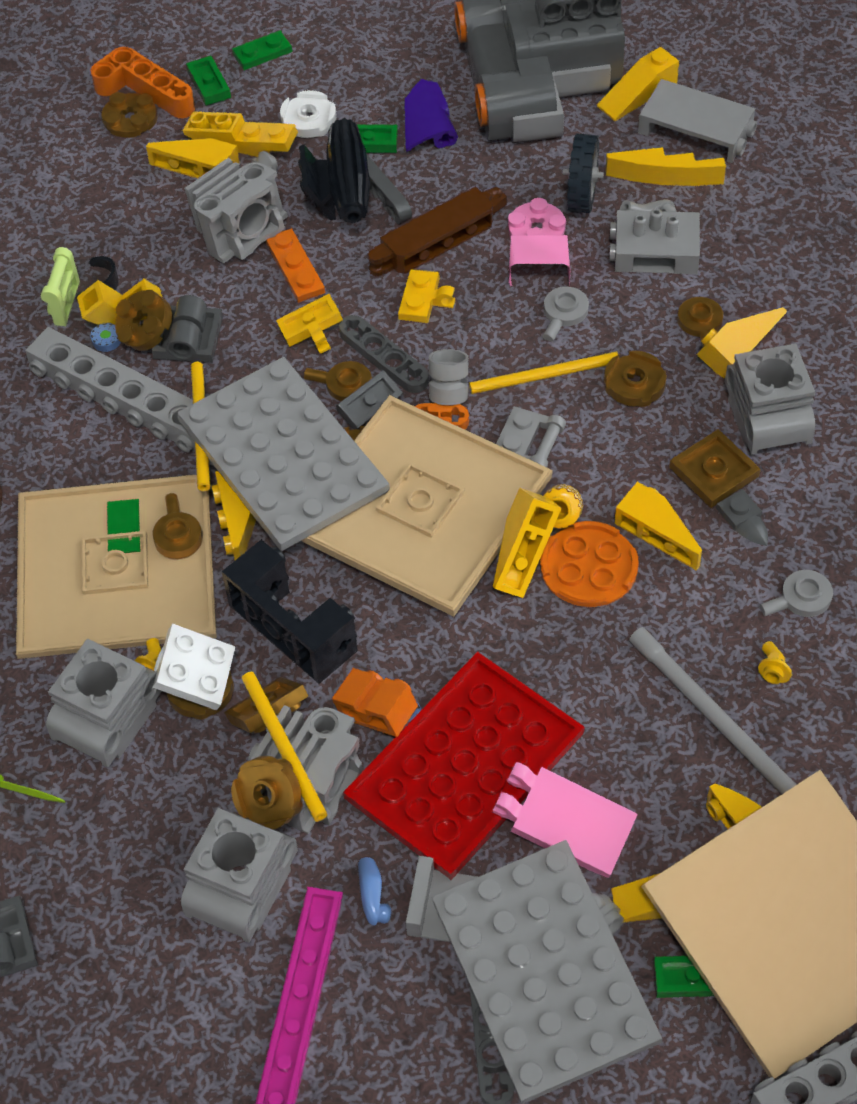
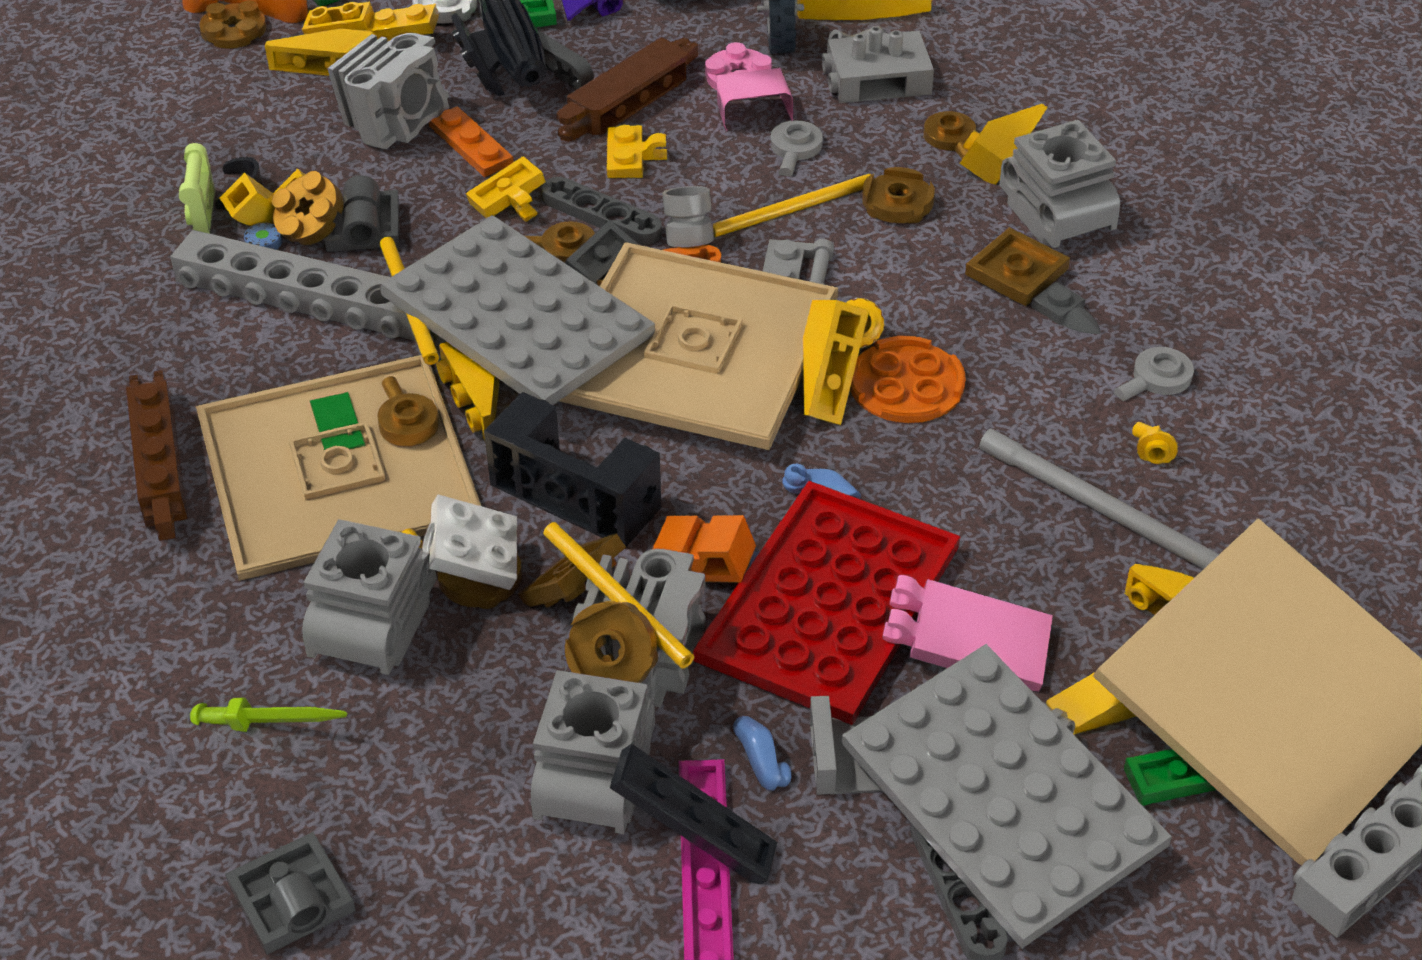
camera: 15 degrees left, 10 degrees down
yellow slope [615,481,702,571] -> none
none -> black tile [610,744,778,884]
none -> medium blue arm [783,464,861,499]

